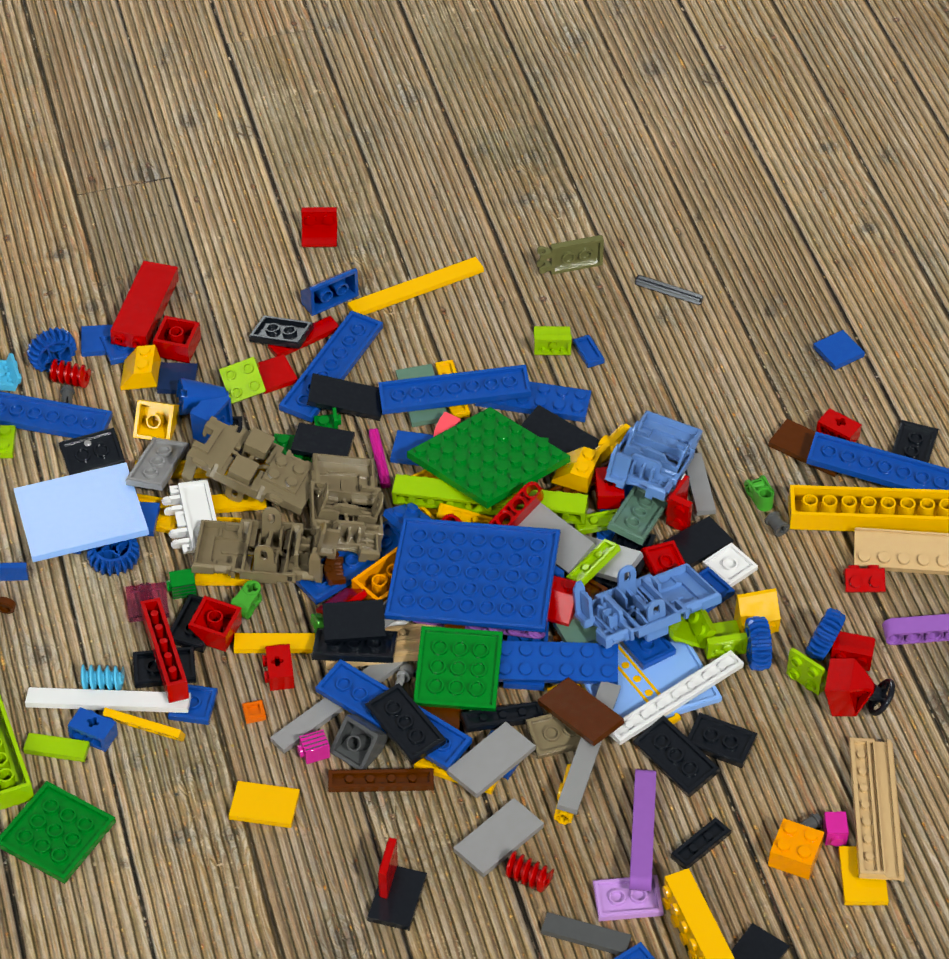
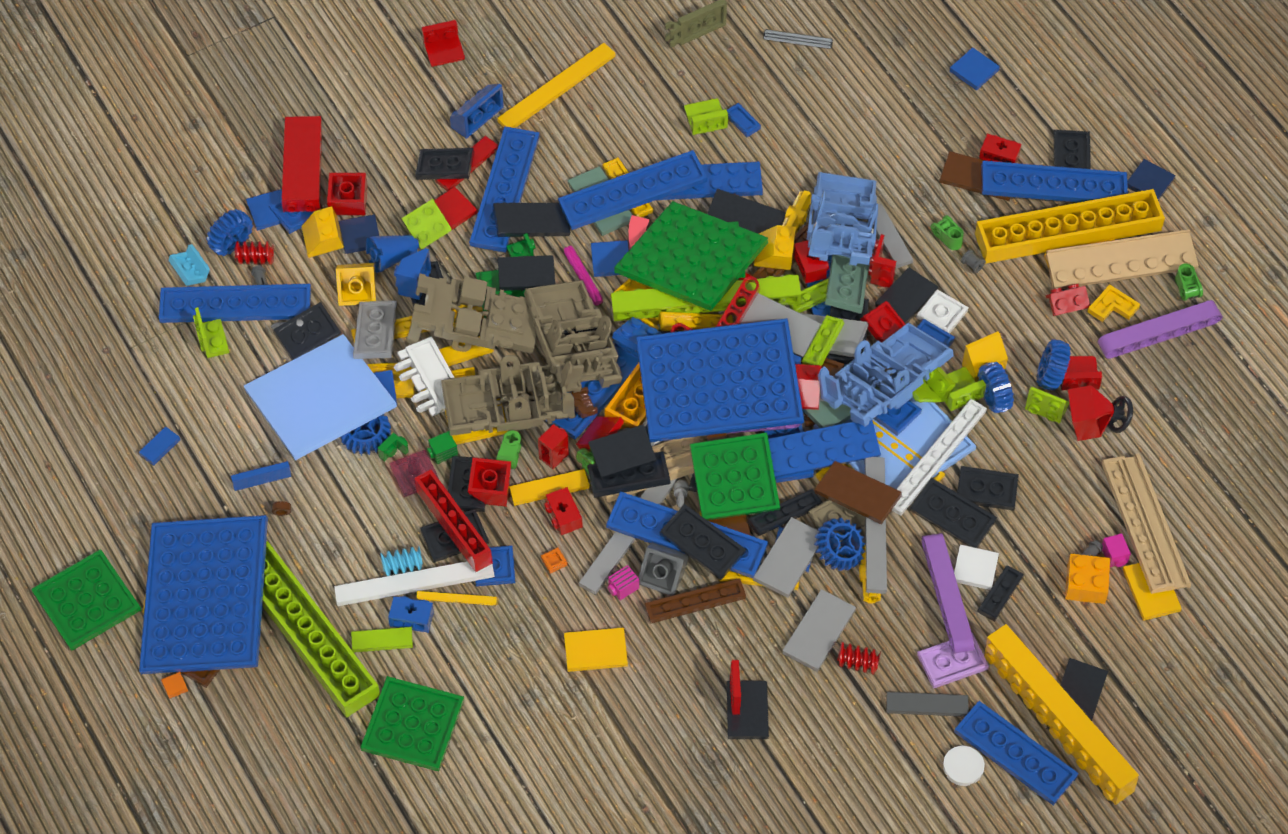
camera: 15 degrees left, 10 degrees up
none -> green bracket [378,432,409,462]
none -> red brick [538,424,569,469]
none -> blue gear [814,518,866,571]
none -> white tile [954,545,999,590]
none -> yellow plate [1087,284,1140,322]

